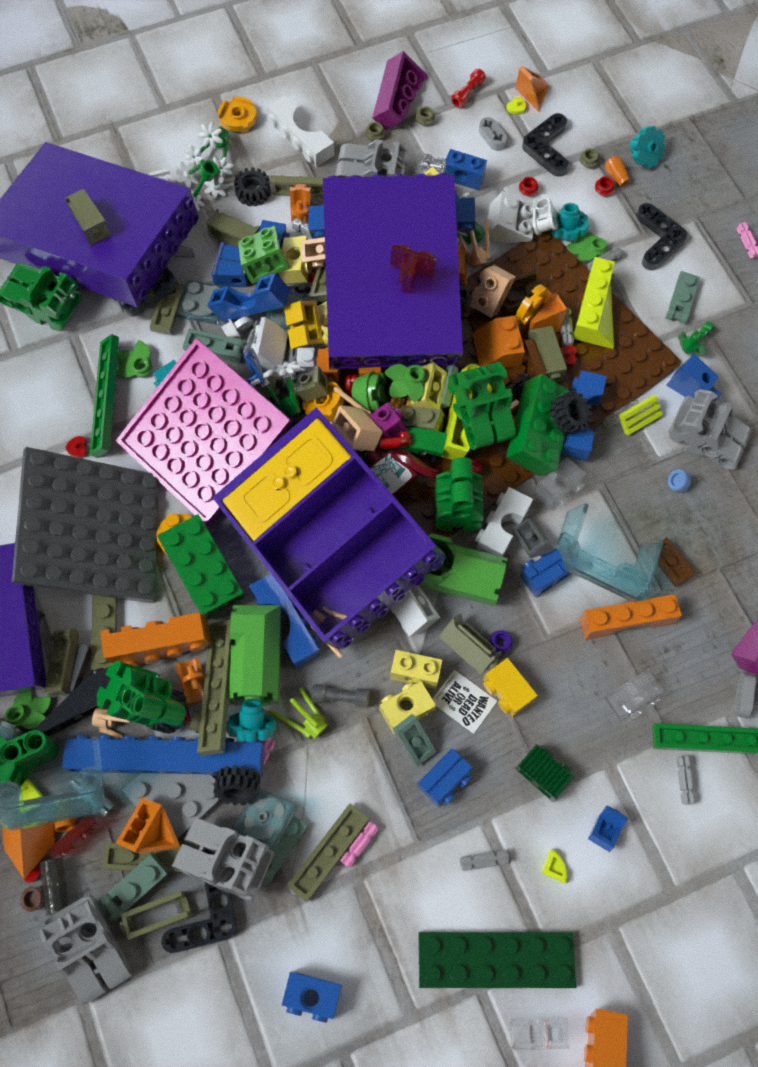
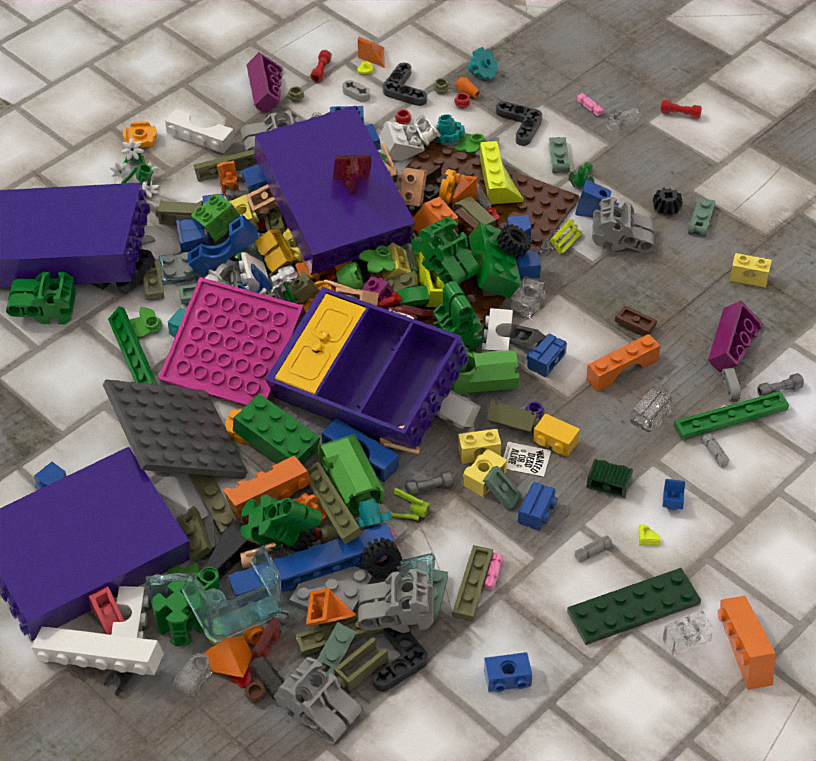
camera: 20 degrees left, 20 degrees down
olive window [65,189,111,246] -> none
black tyre [234,167,271,207] -> none
olive plate [365,122,385,141] -> none
clear light blue windscreen [557,503,663,602] -> none
medium blue tile [668,469,691,492] -> none

